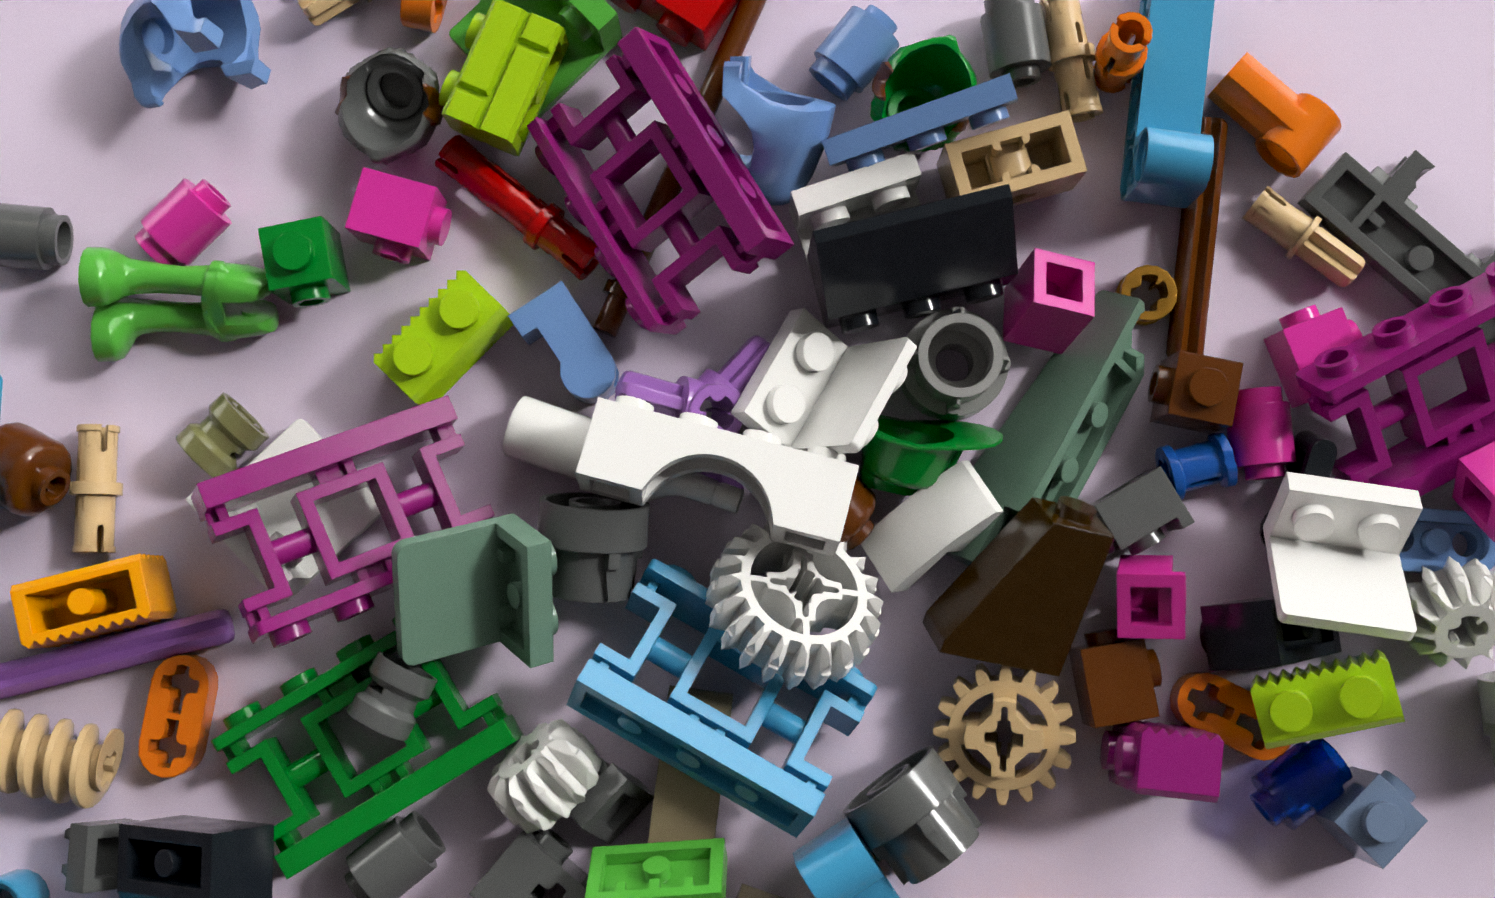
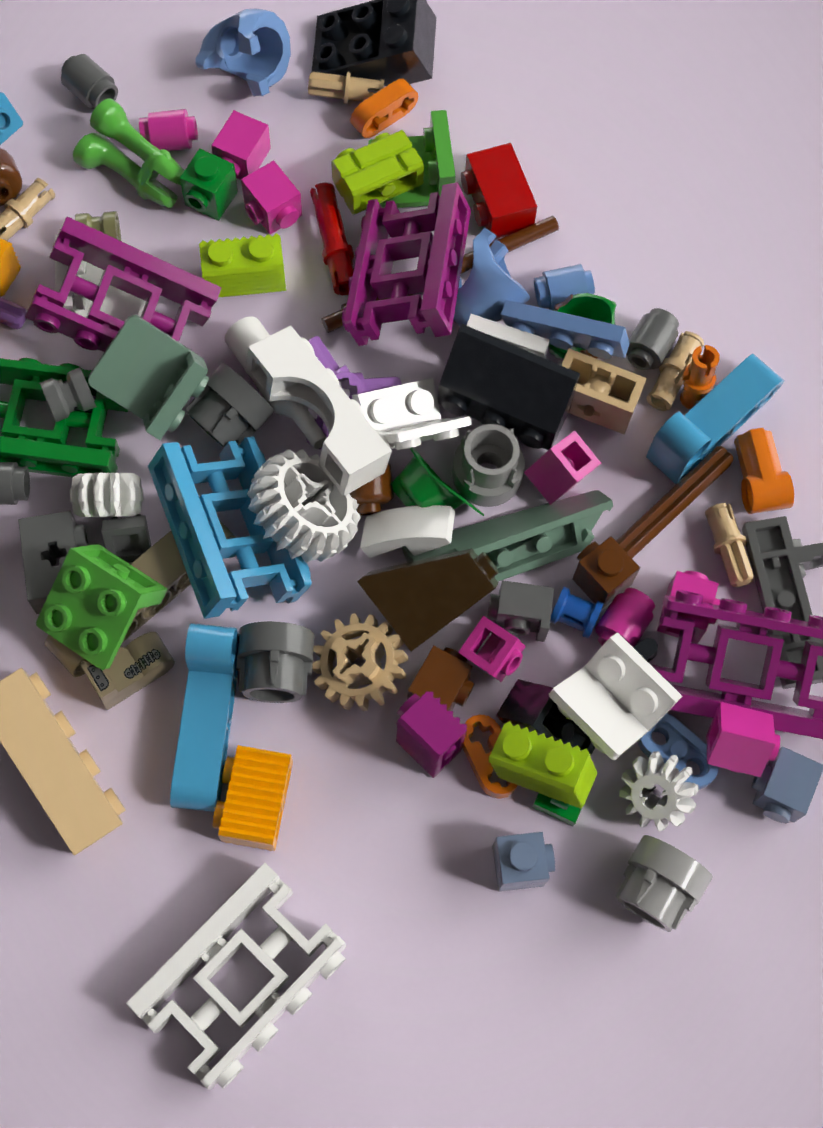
camera: 35 degrees right, 15 degrees down
dark grey hair [335,47,444,165] -> none
medium blue leg [508,281,619,404] -> none
pearl gold bush [1115,265,1178,326] -> none
clear blue brick [1250,738,1353,831] -> none
none -> dark pink brick [211,110,271,180]

